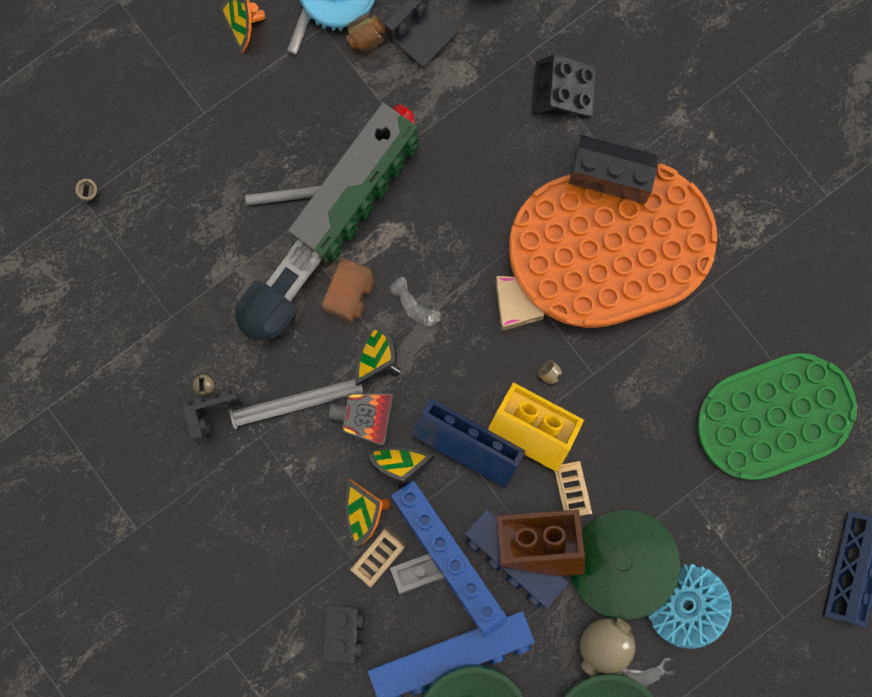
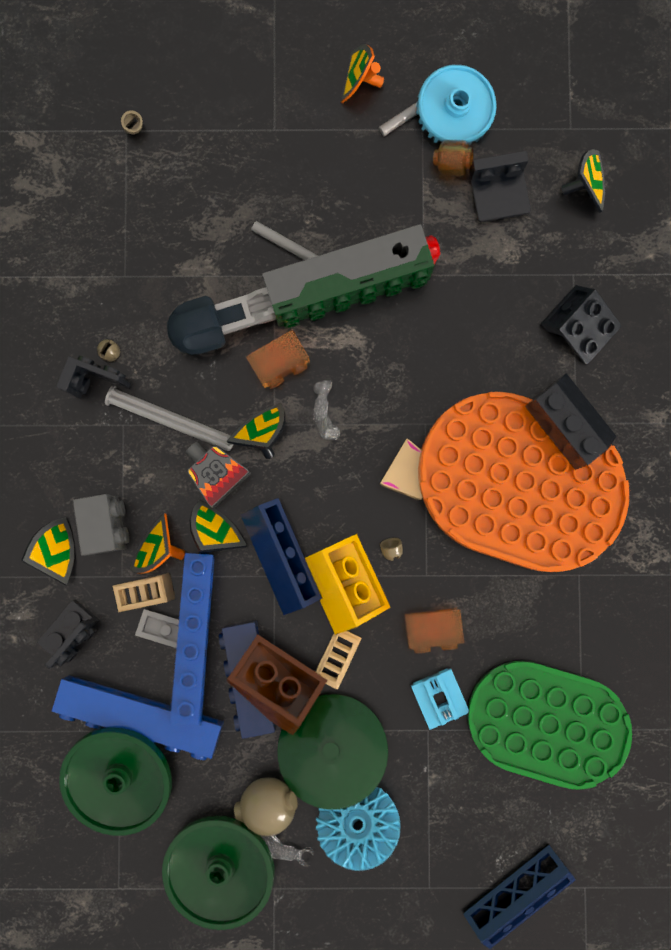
camera: 40 degrees right, 5 degrees up
none -> shield [21,517,74,585]
none -> dark grey brick [73,494,130,556]
none -> clear orange brick [404,608,464,653]
none -> medium azure piece [411,668,469,730]

